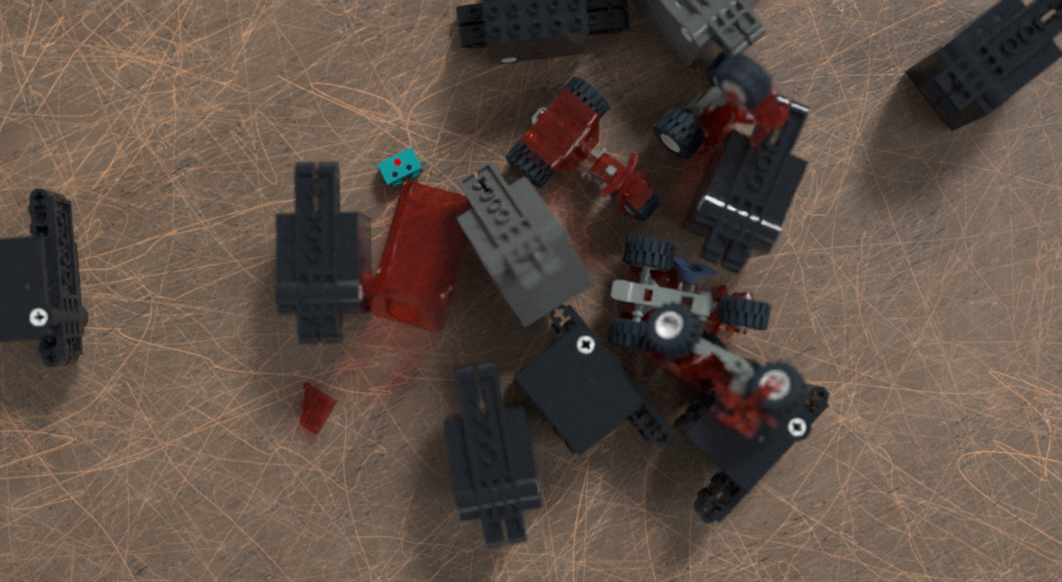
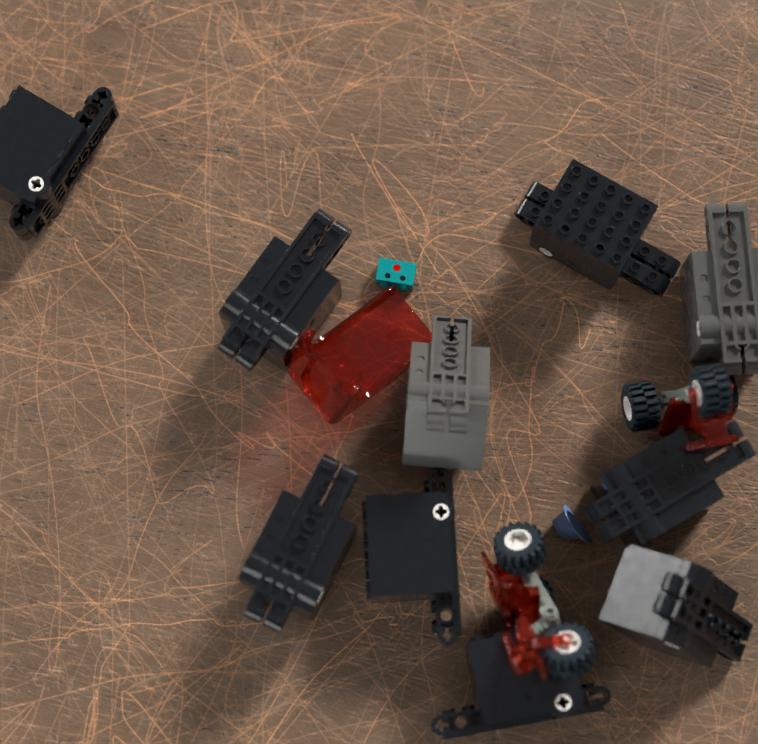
camera: 35 degrees right, 10 degrees down
clear red wing [300,382,337,434] -> none
clear red piece [505,76,660,222] -> none
piece [607,236,772,352] -> none
none -> black piece [599,543,753,668]

